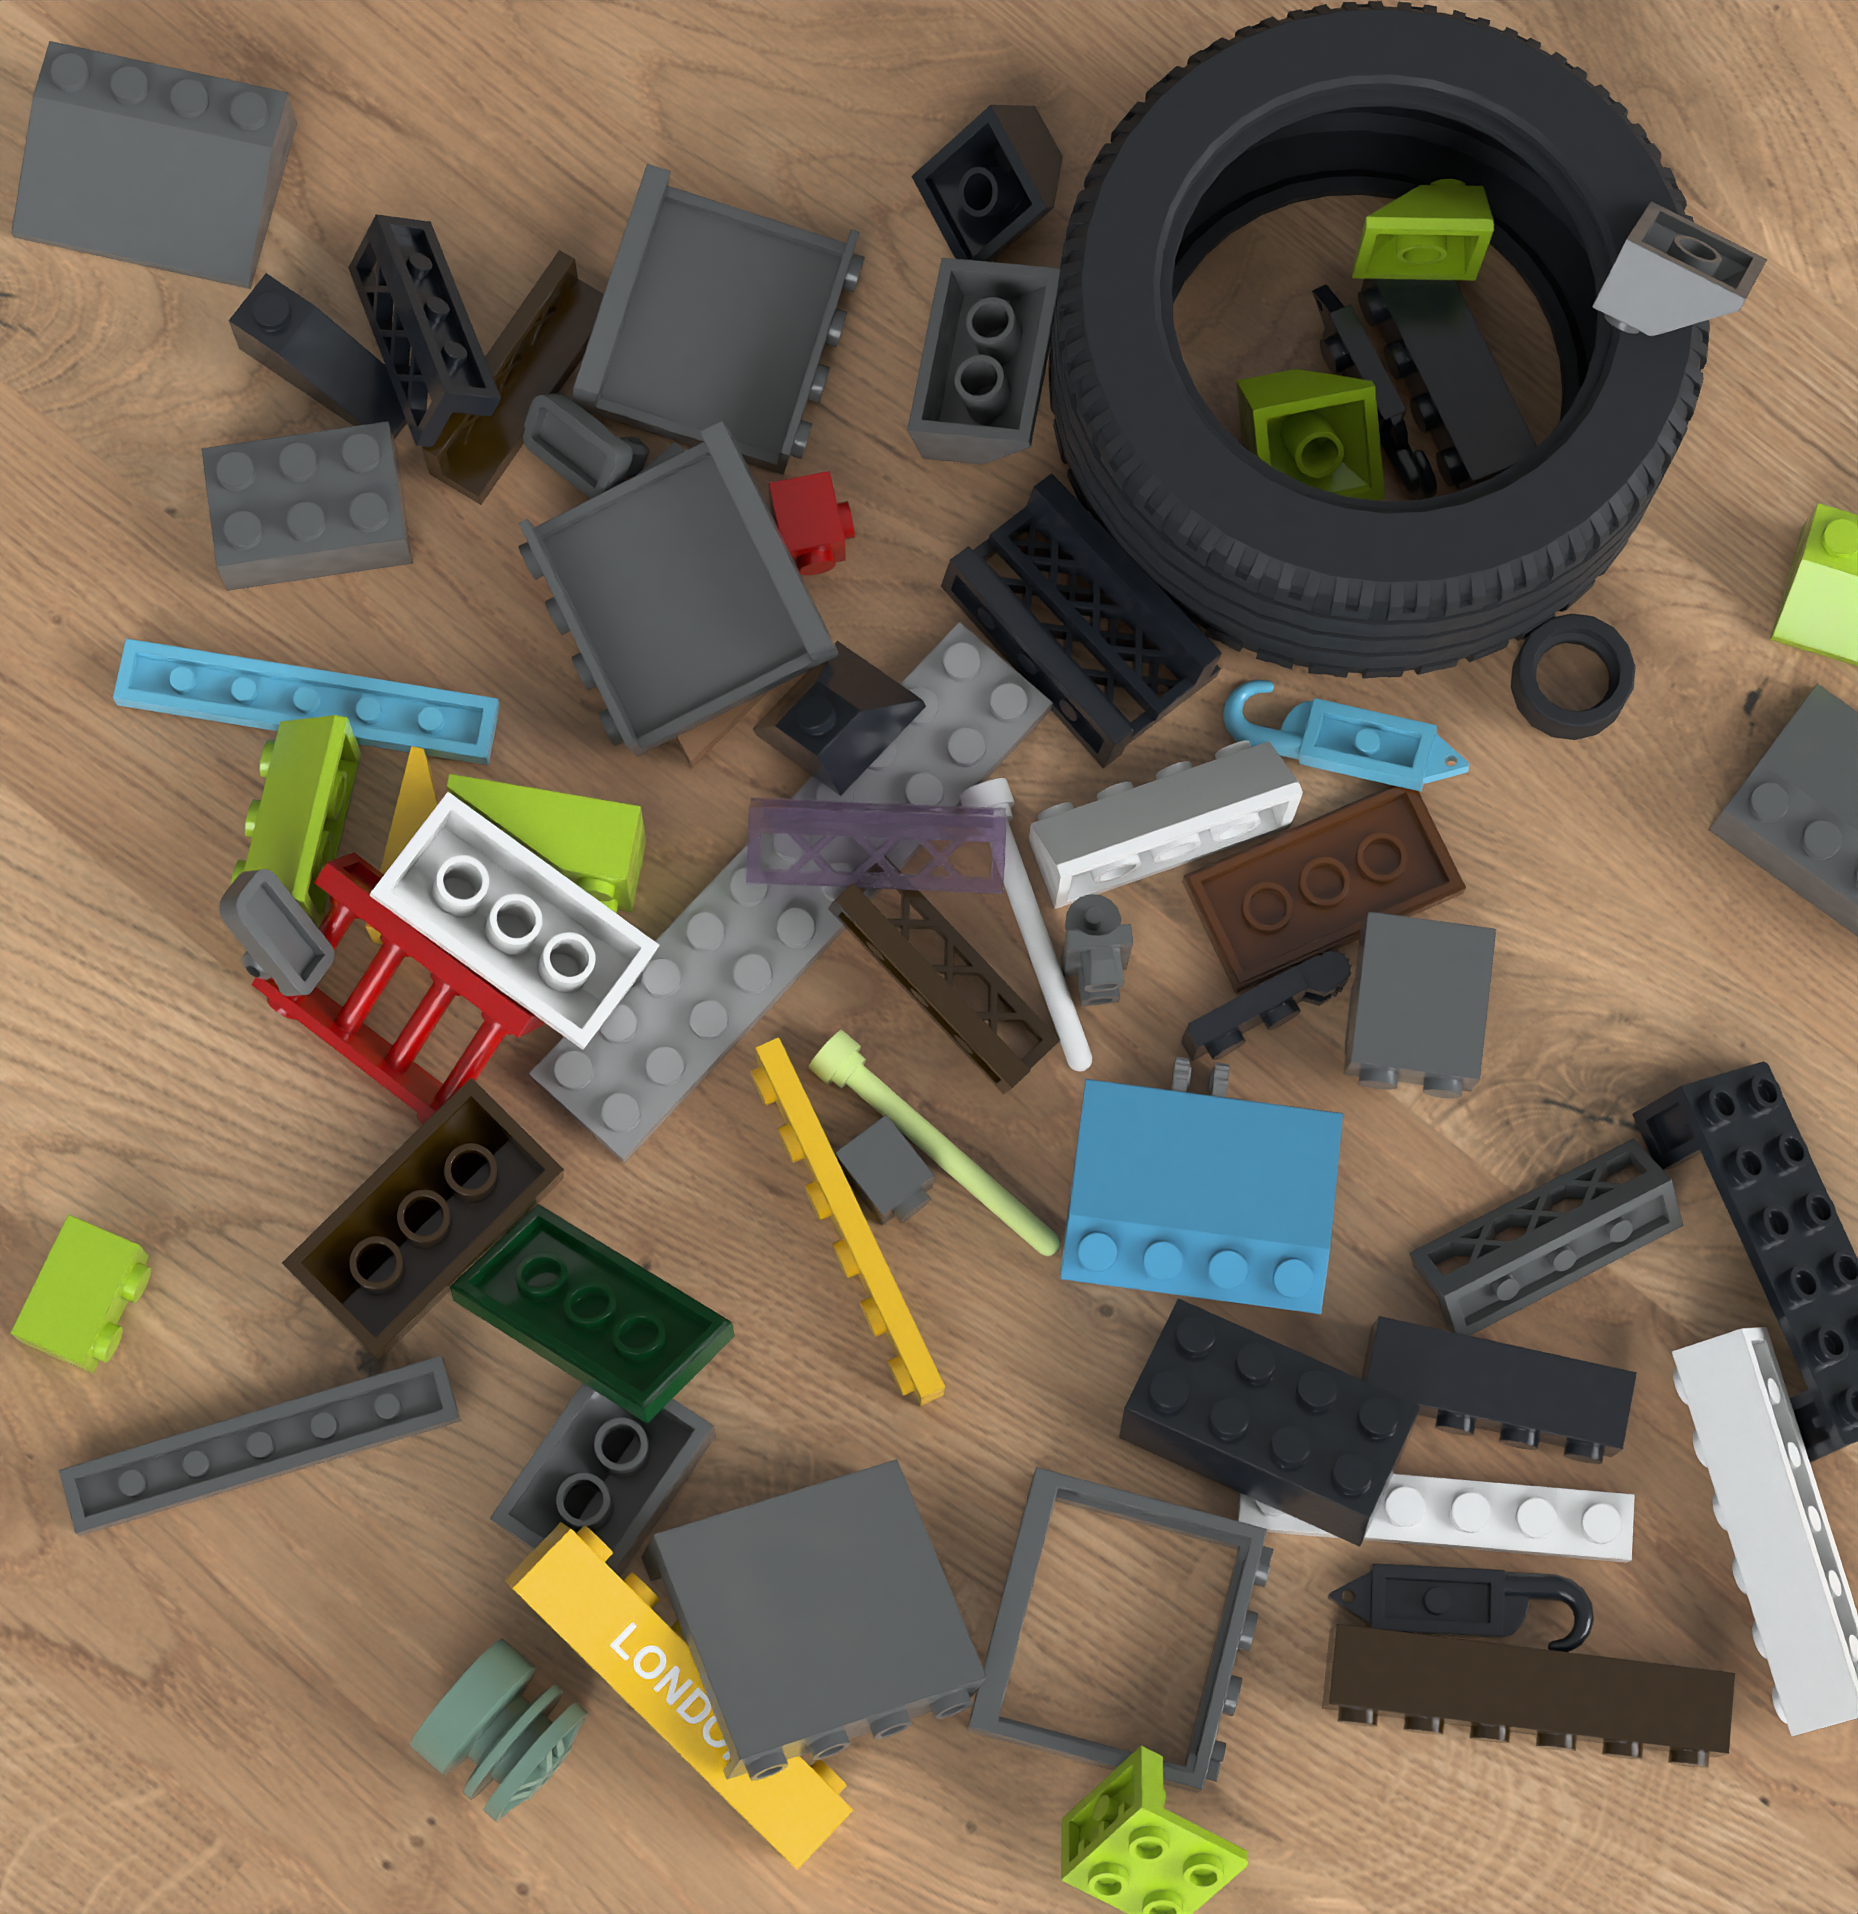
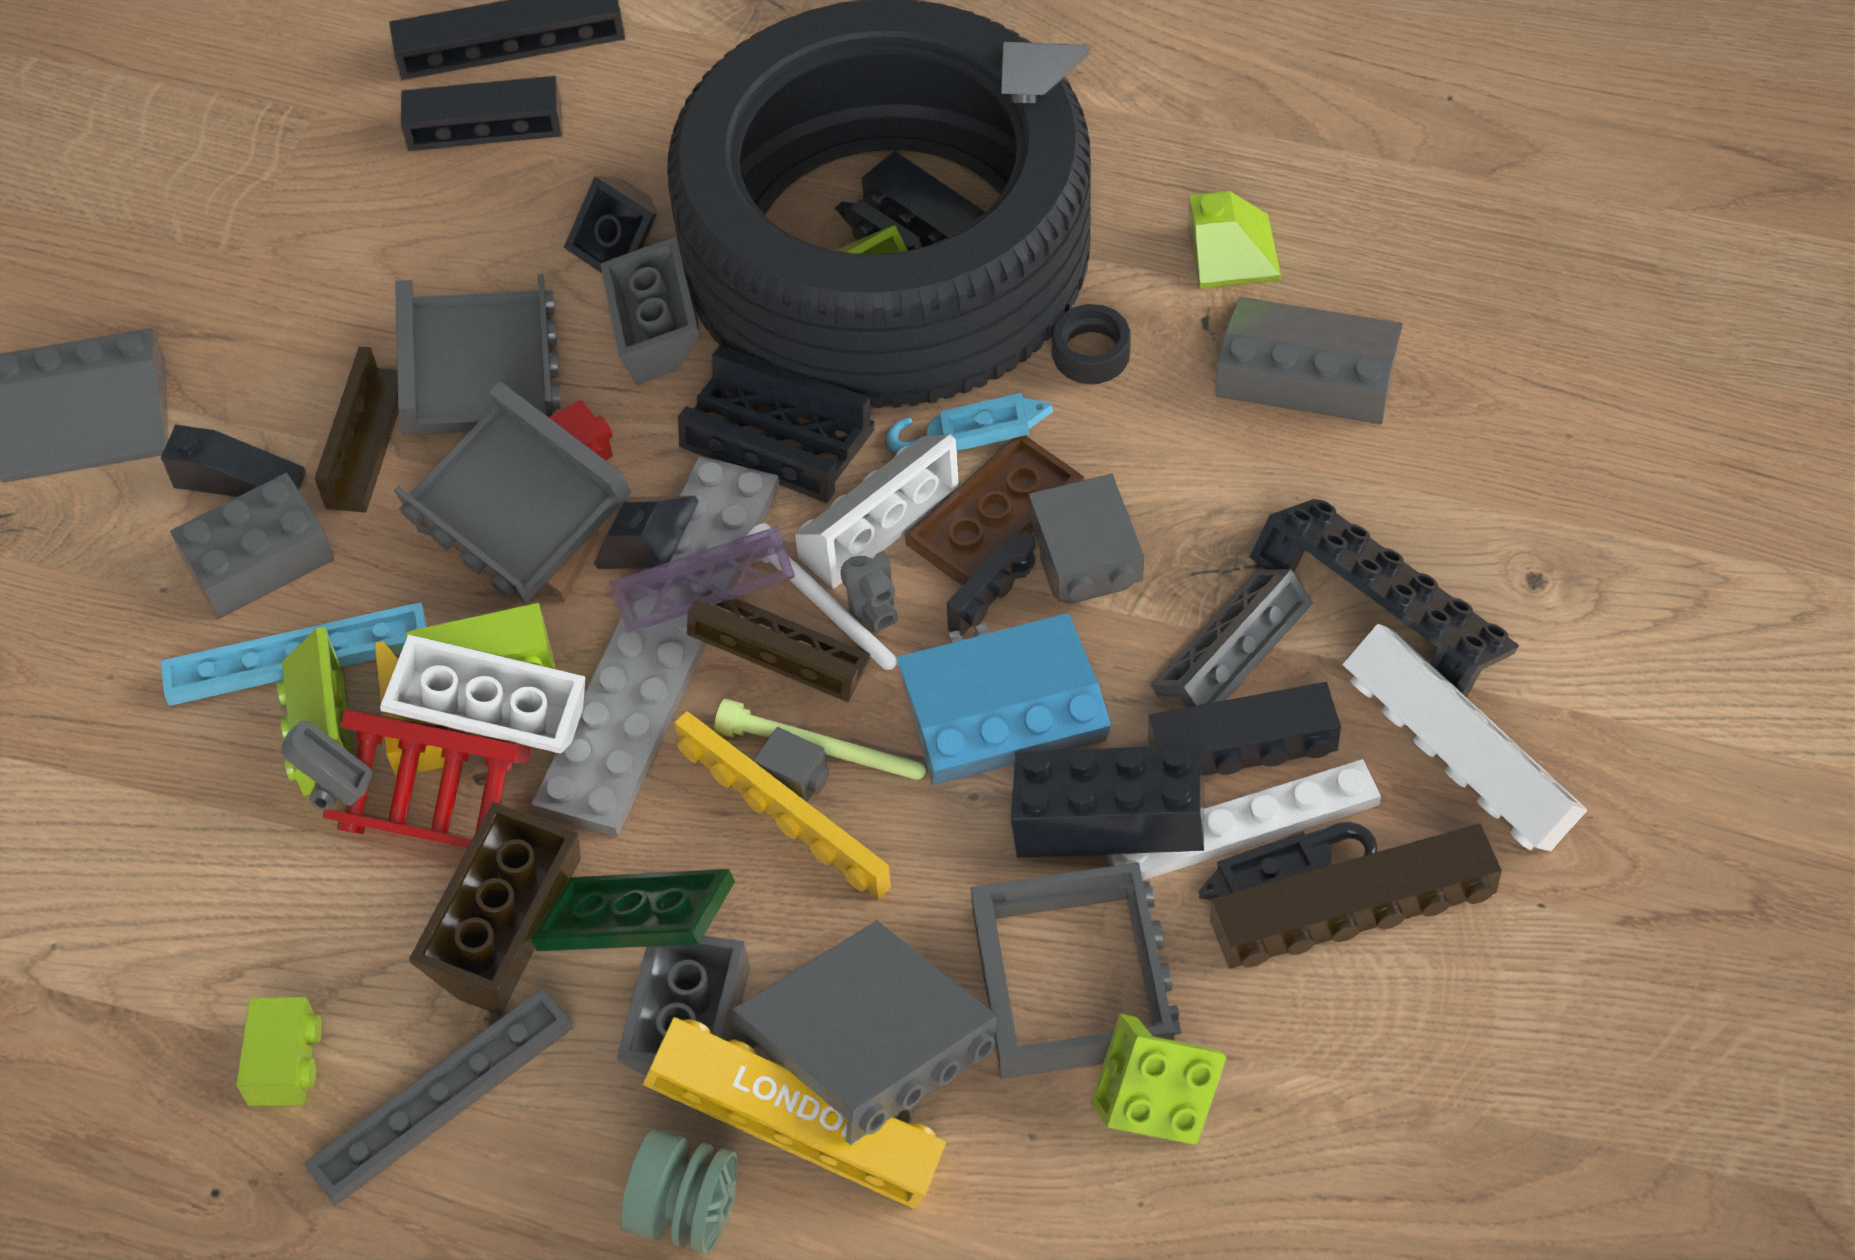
camera: 15 degrees left, 20 degrees down
black fence [348,214,501,447] -> none
dark grey piece [523,393,649,499] -> none
lime slope [1352,179,1494,281] -> none

